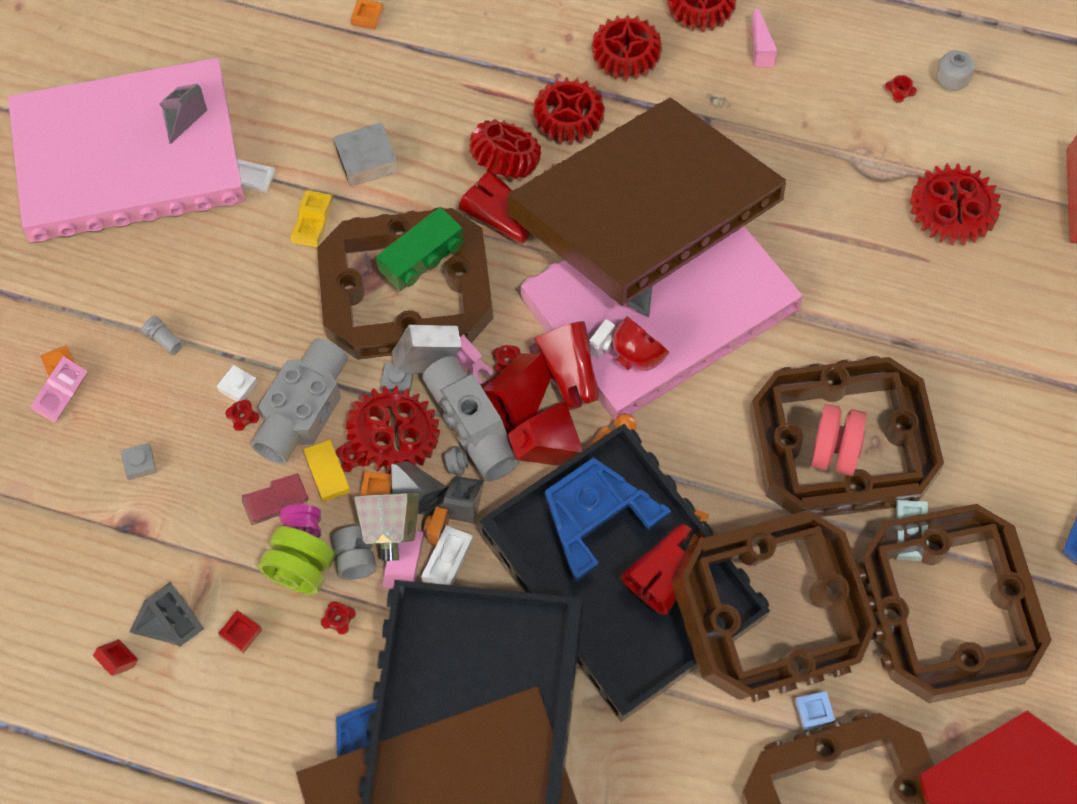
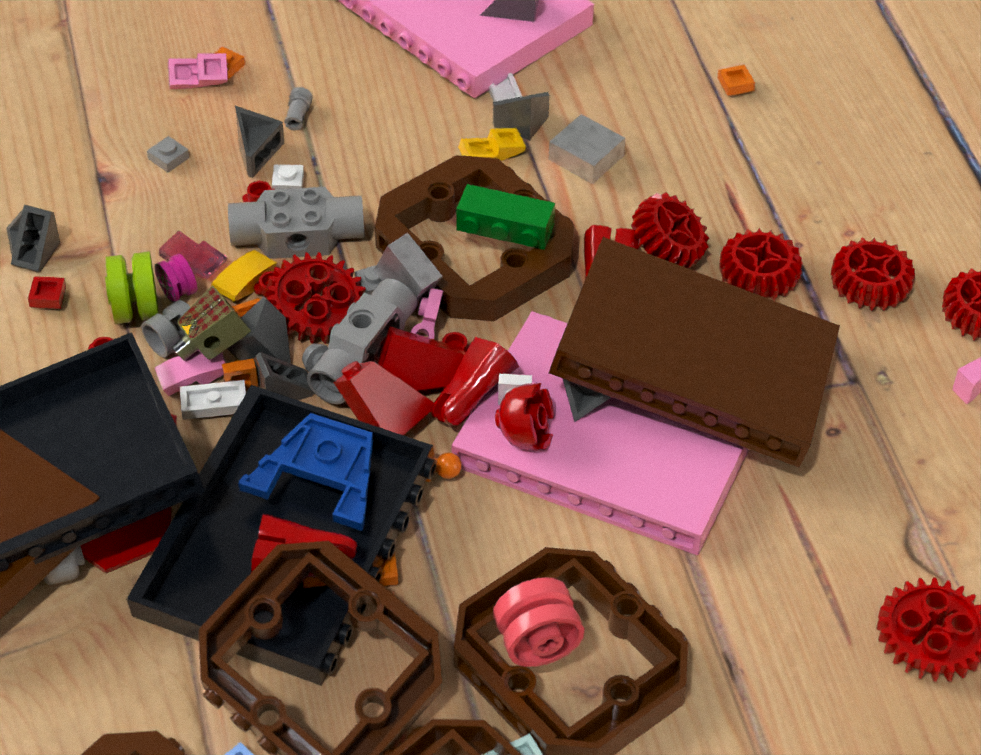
camera: 55 degrees right, 15 degrees down
none -> dark grey slope [235,106,284,178]
none -> dark grey slope [493,92,550,141]

